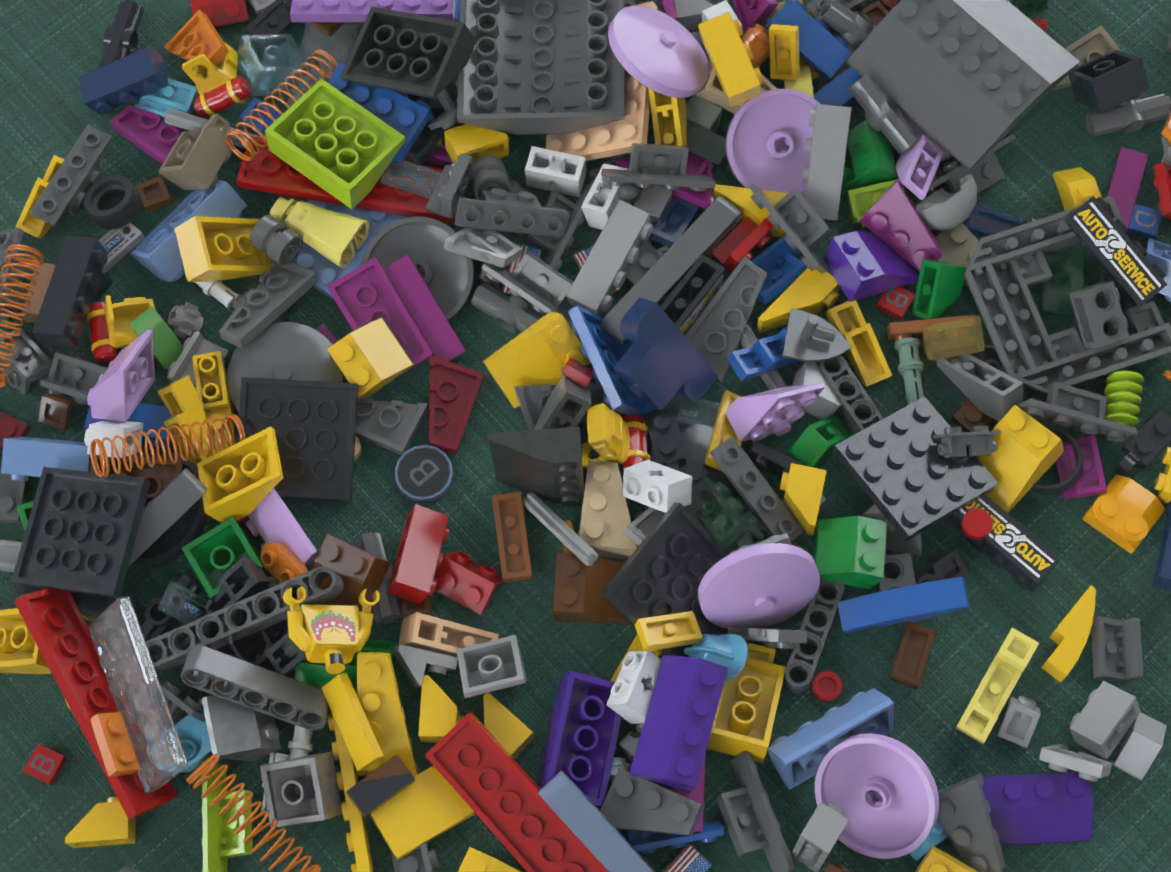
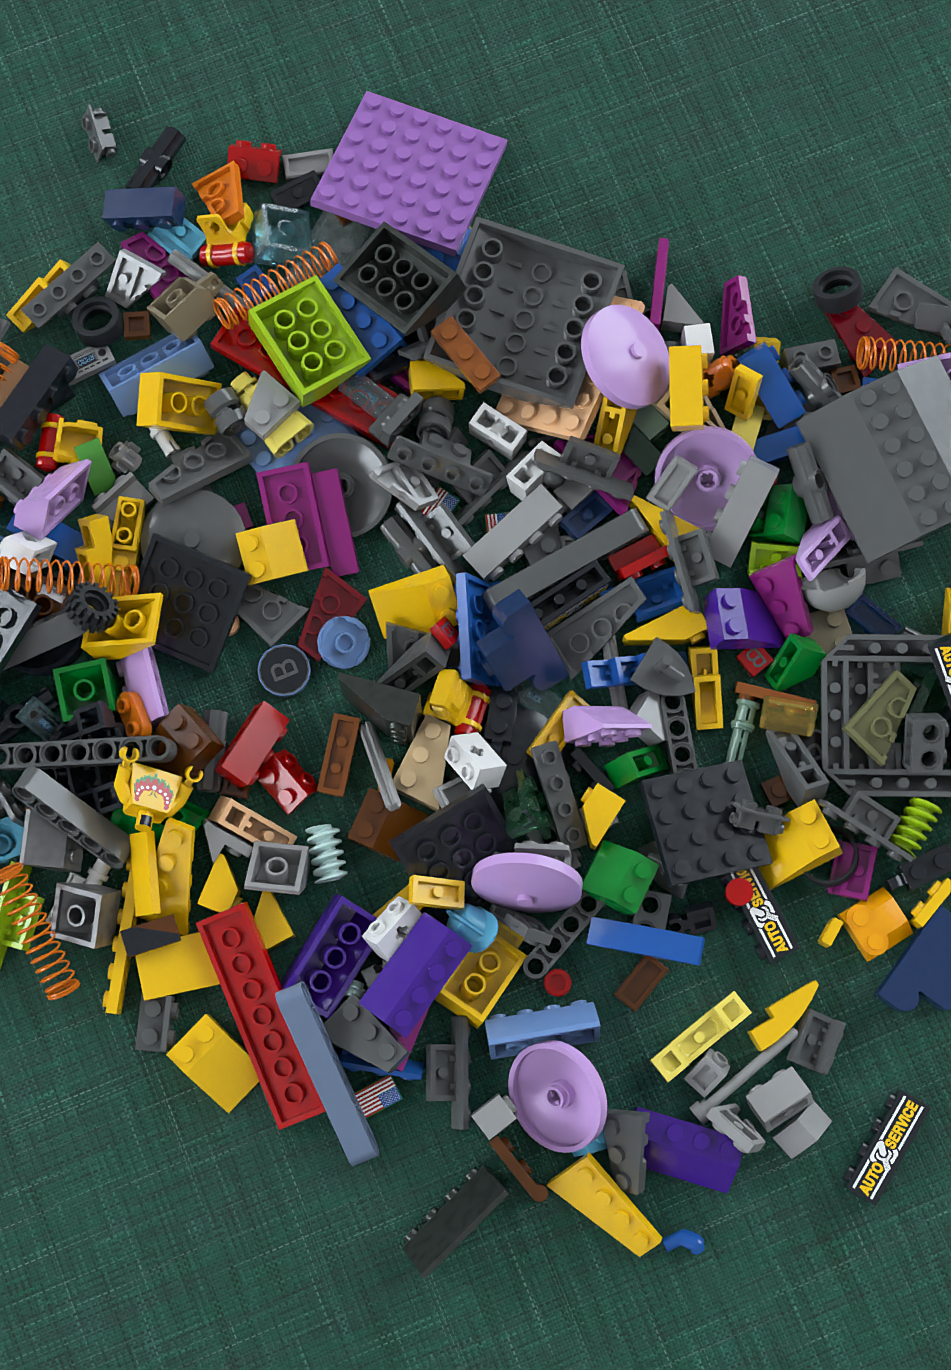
camera: 15 degrees right, 10 degrees up
none -> black tyre [64,581,119,634]
none -> dark grey hinge [82,105,117,163]
none -> light grey wing [105,249,166,308]
none -> light grey wing [244,370,301,440]
none -> light aqua piece [305,824,348,884]
none -> medium blue tile [317,616,370,669]
none -> dark orange plate [431,316,501,394]
none -> light grey tile [646,454,698,512]
none -> light grey piece [689,1028,798,1125]
none -> yellow tile [818,918,844,948]
none -> olive wing [841,670,917,766]

